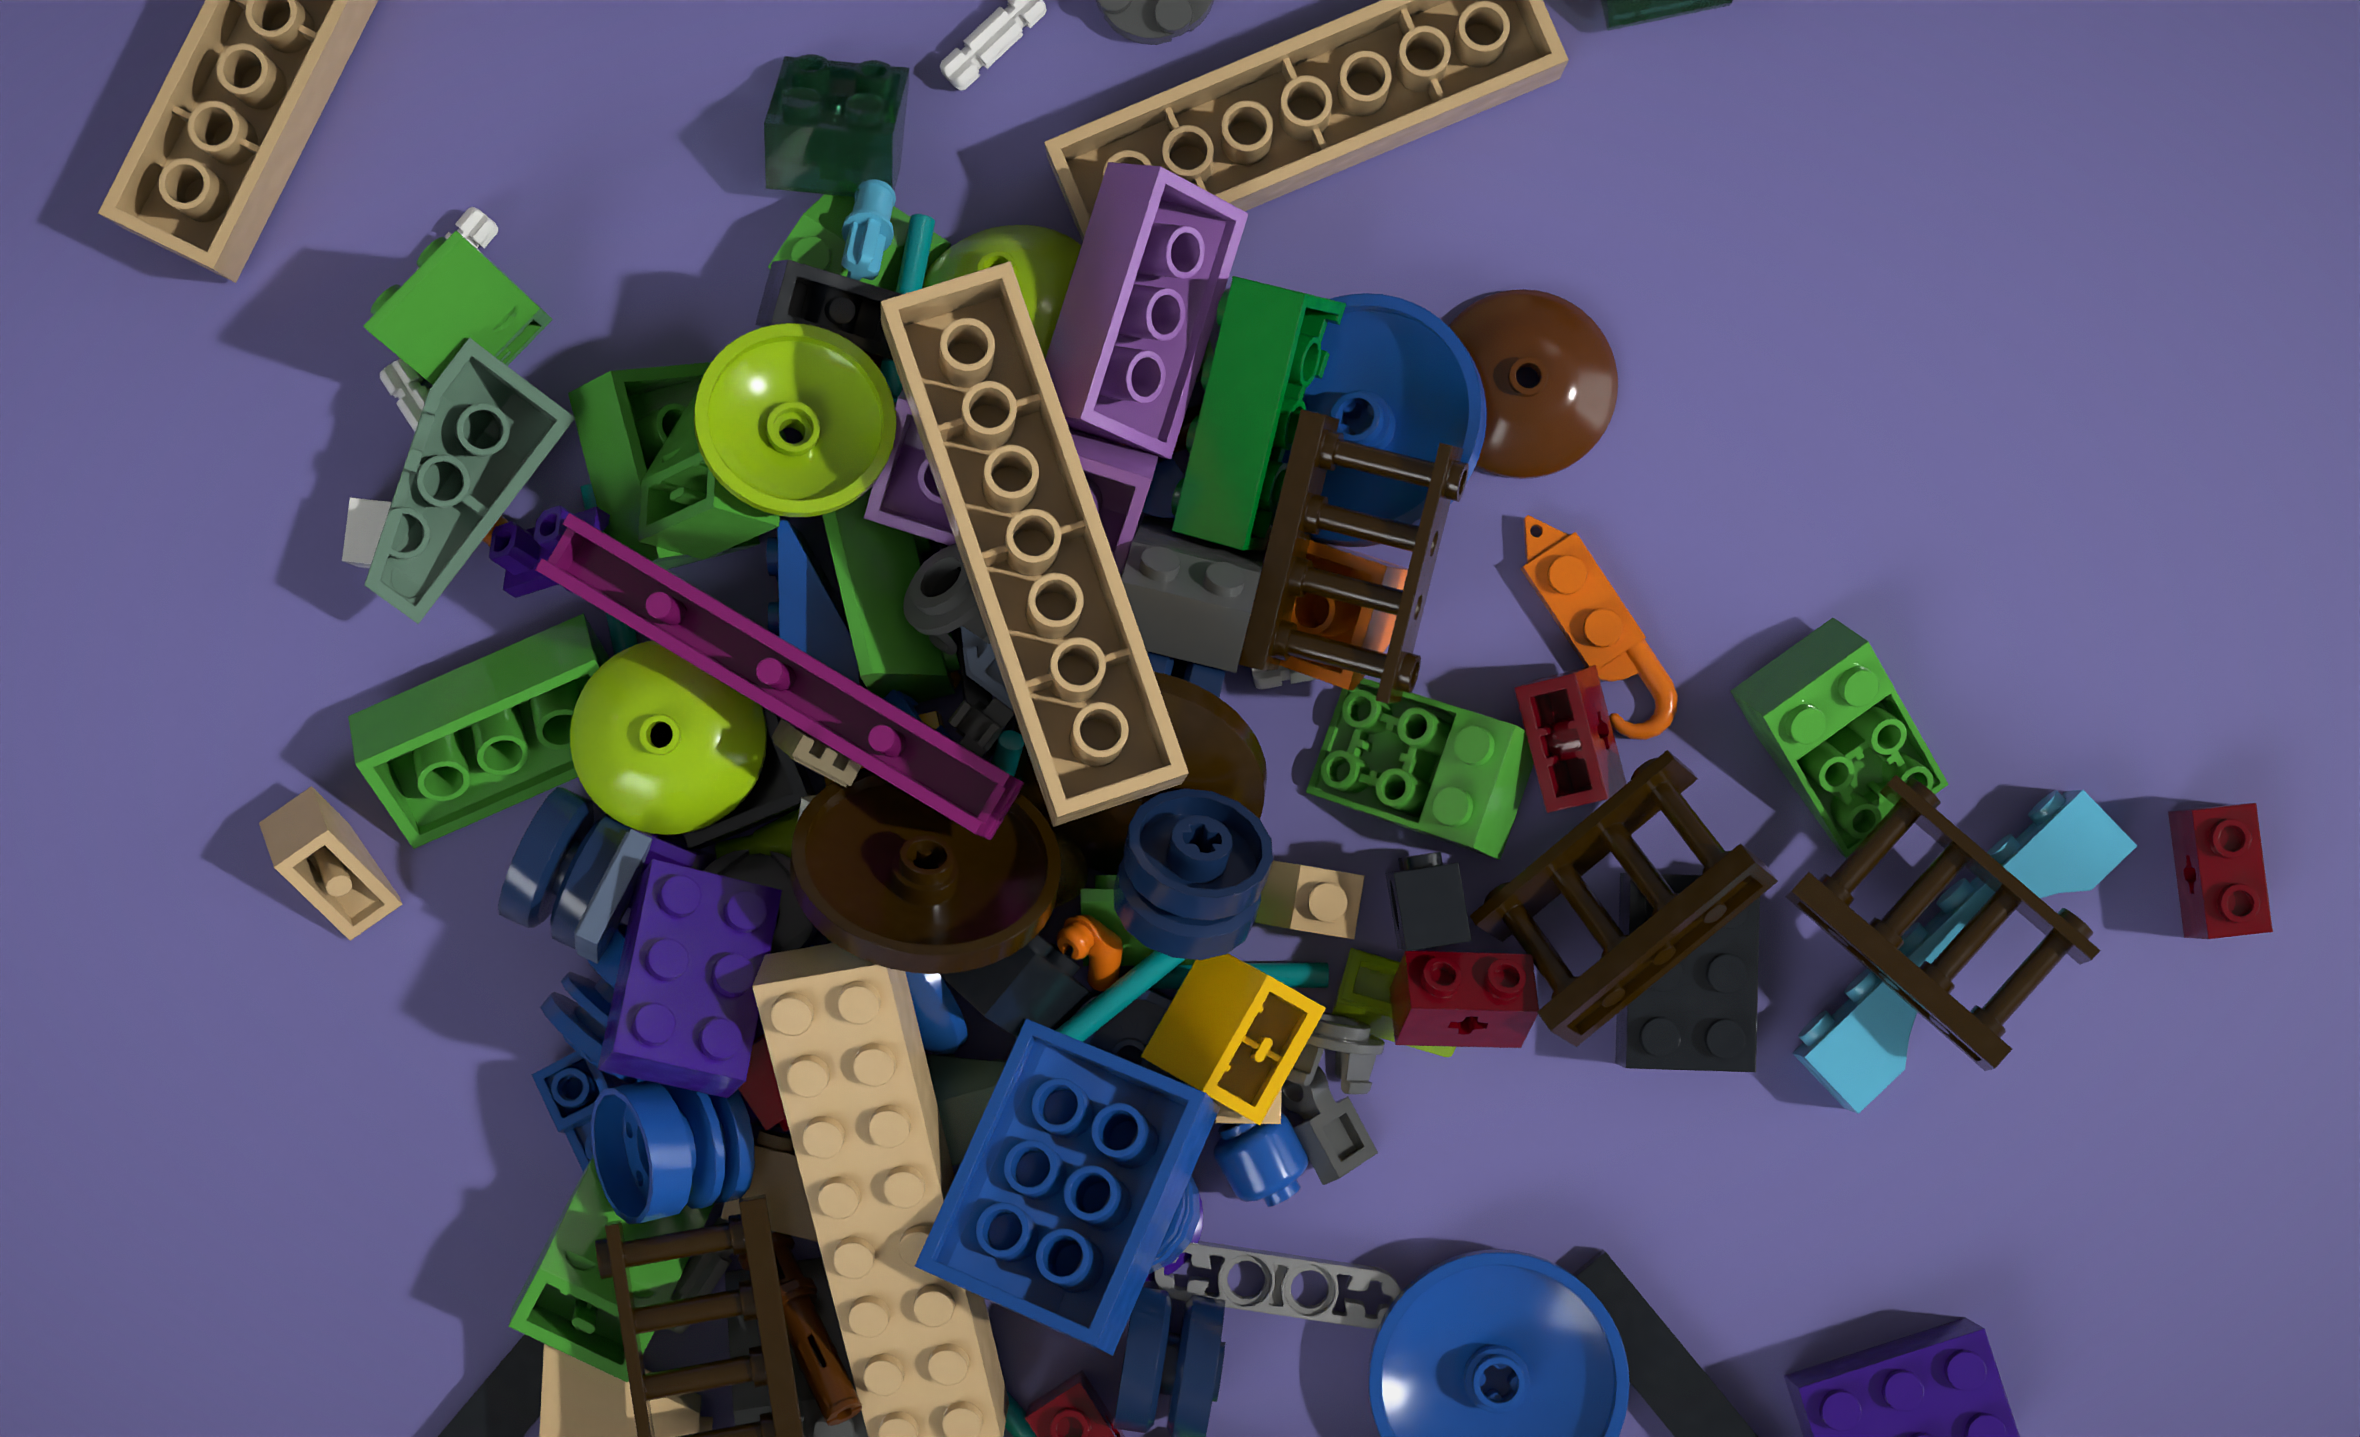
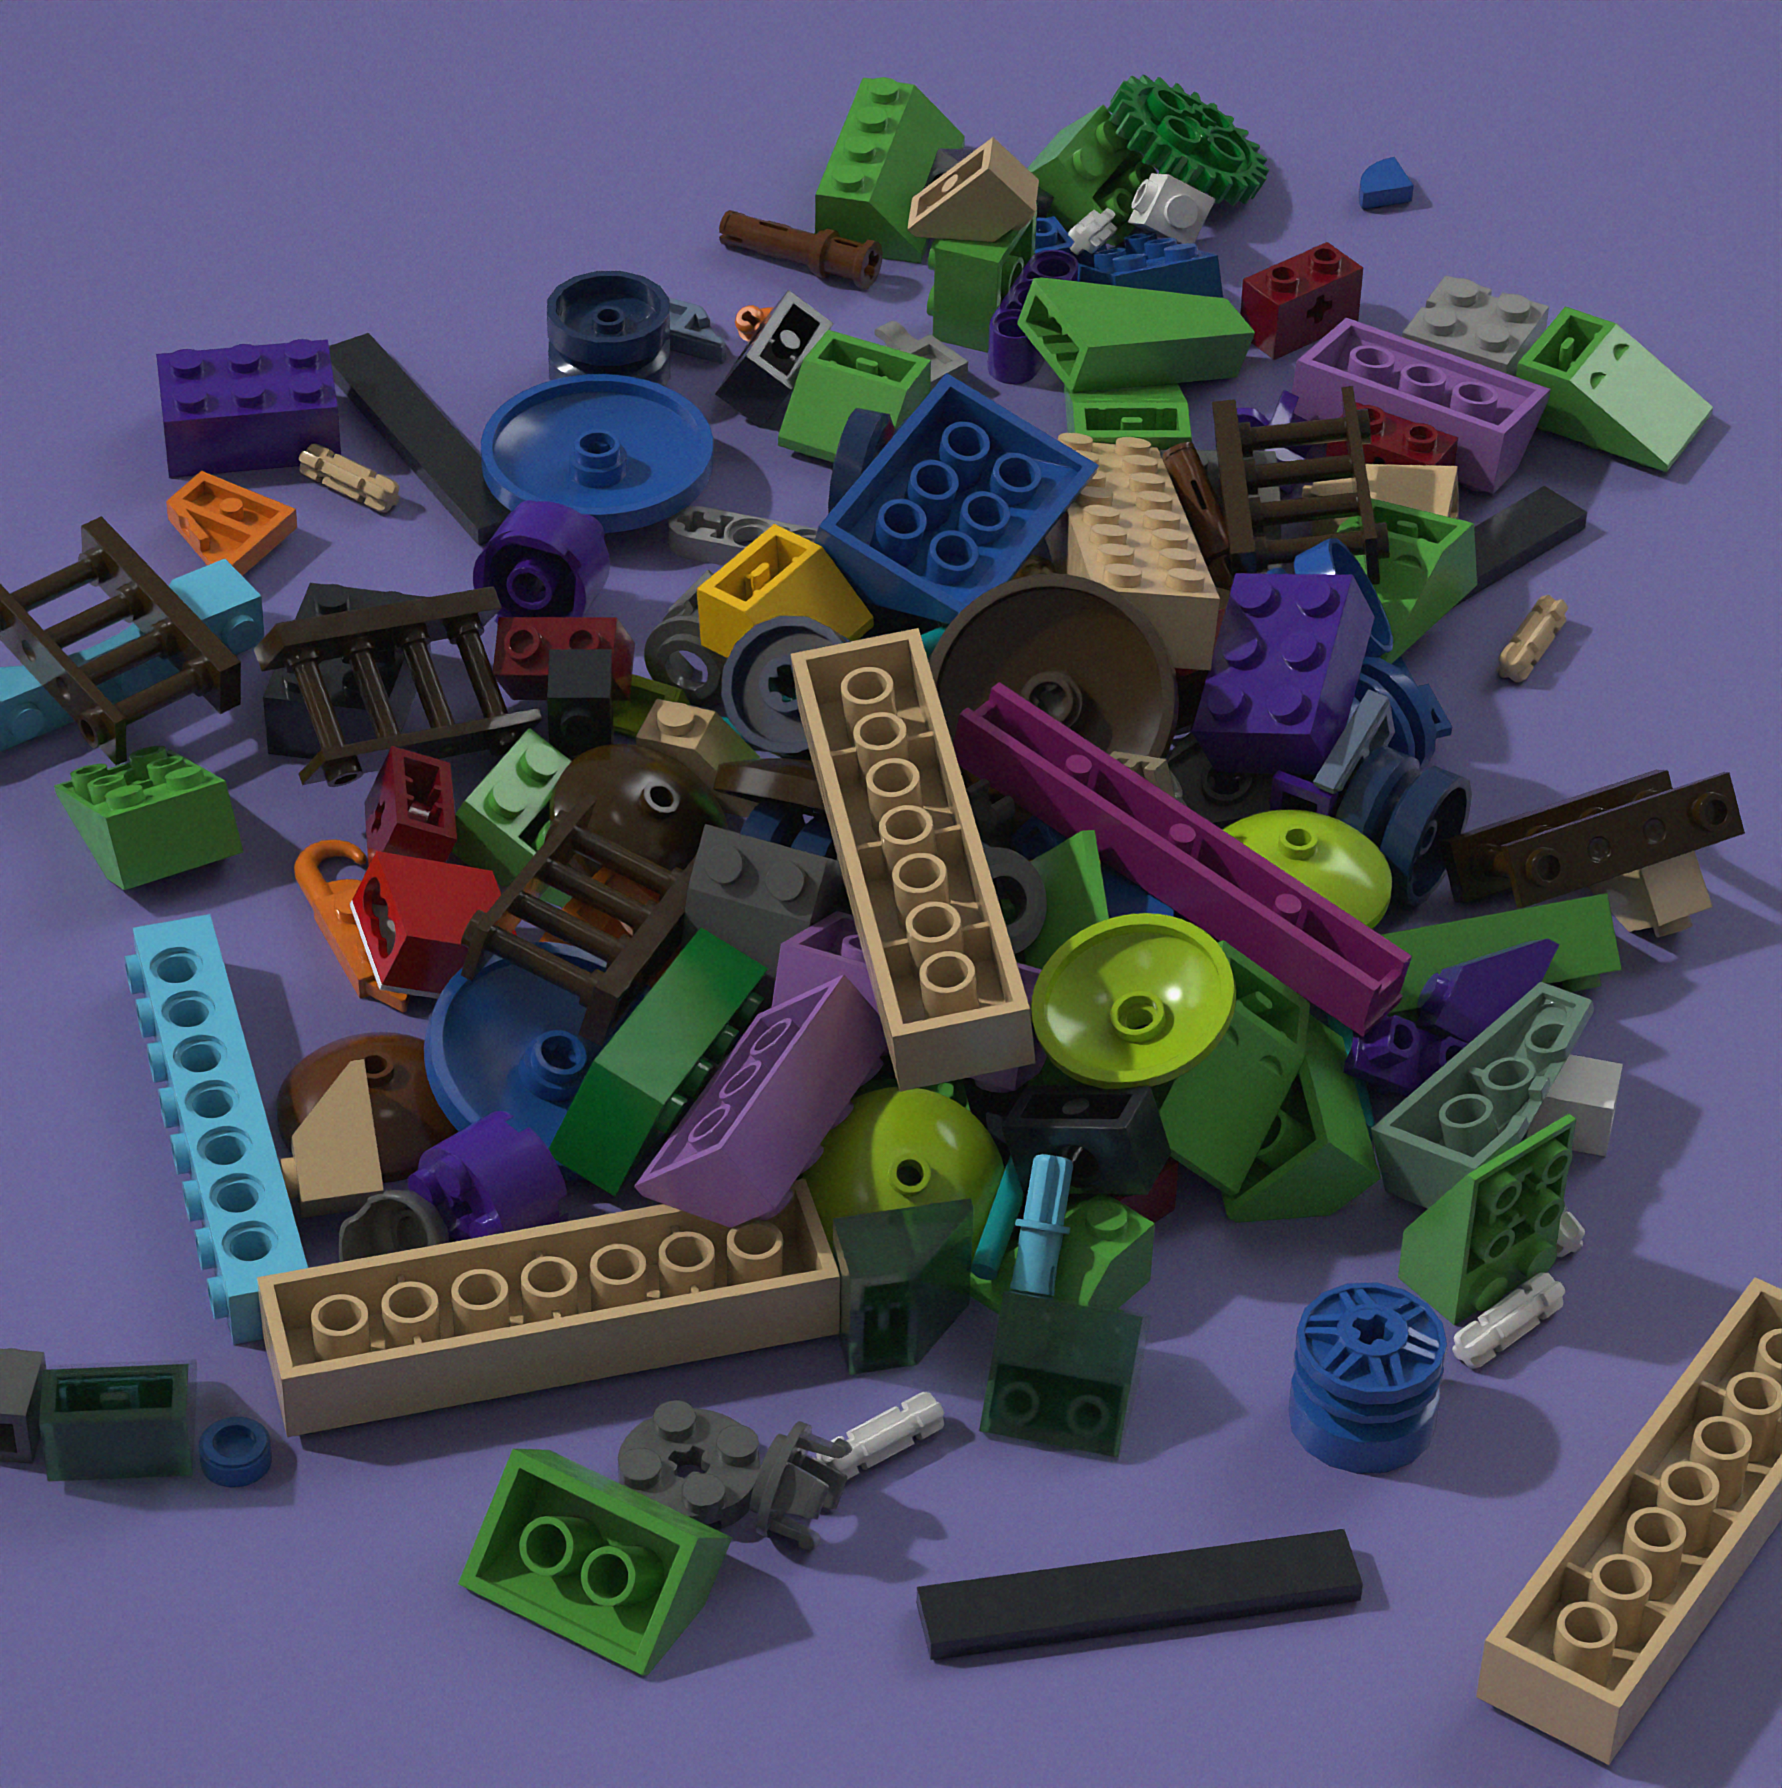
camera: 175 degrees left, 45 degrees down
none -> medium azure brick [124,914,308,1345]
none -> orange wing [166,471,298,576]
none -> tan slope [280,1059,384,1218]
none -> tan axle [298,444,400,513]
none -> dark grey hair [339,1190,450,1262]
none -> red piece [349,851,517,999]
none -> dark purple brick [408,1111,569,1242]
none -> dark purple brick [473,500,610,624]
none -> dark brown dish [549,744,729,878]
none -> clear green slope [833,1198,974,1375]
none -> blue wheel [1288,1282,1447,1474]
none -> dark purple slope [1415,938,1559,1044]
none -> dark brown fence [1439,769,1745,908]
none -> tan axle [1497,595,1568,683]

